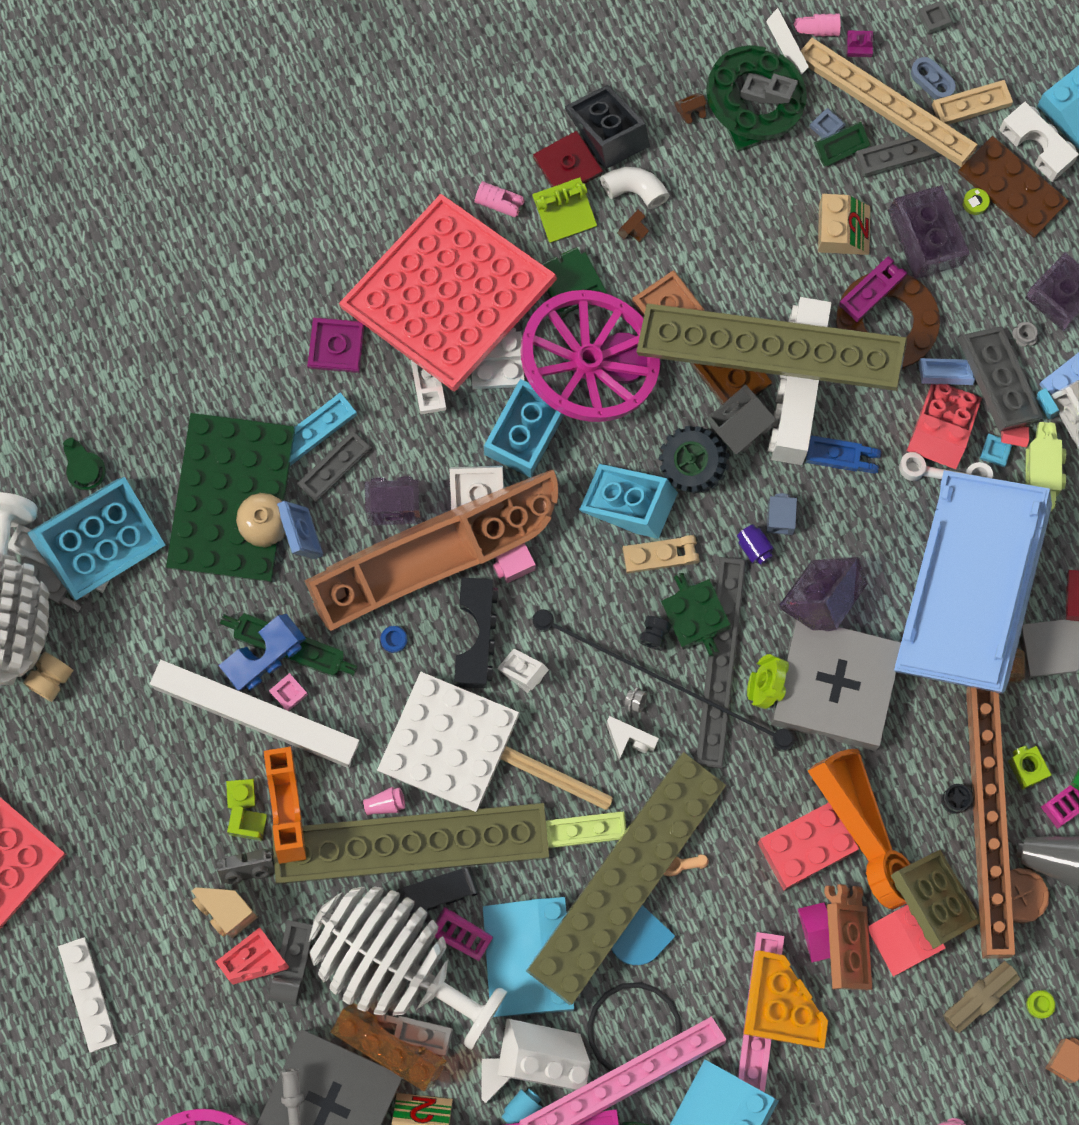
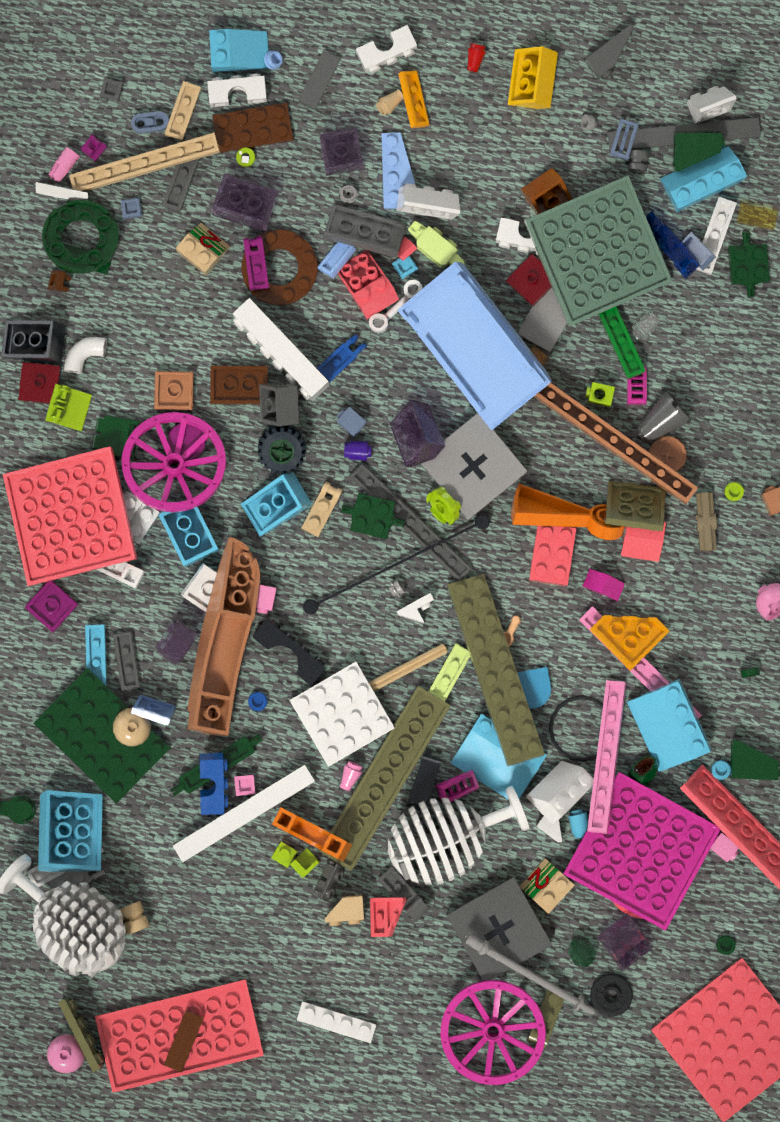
camera: 50 degrees left, 10 degrees up
clear orange arch [330,1003,447,1092] -> none
light grey hinge [372,1015,453,1057] -> none
bright pink hinge [474,181,525,217] -> none
white slope [497,649,549,693] -> none
reddish brown tile [617,209,649,242] -> none
olive plate [636,303,907,391] -> none
black wheel [638,616,671,651] -> none
dark grey slope [740,73,798,104] -> none
dark green tile [814,122,871,166] -> none
nougat tile [824,884,872,990] -> none
black wheel [941,784,972,814] -> none
medium azure tile [1036,388,1059,419] -> none

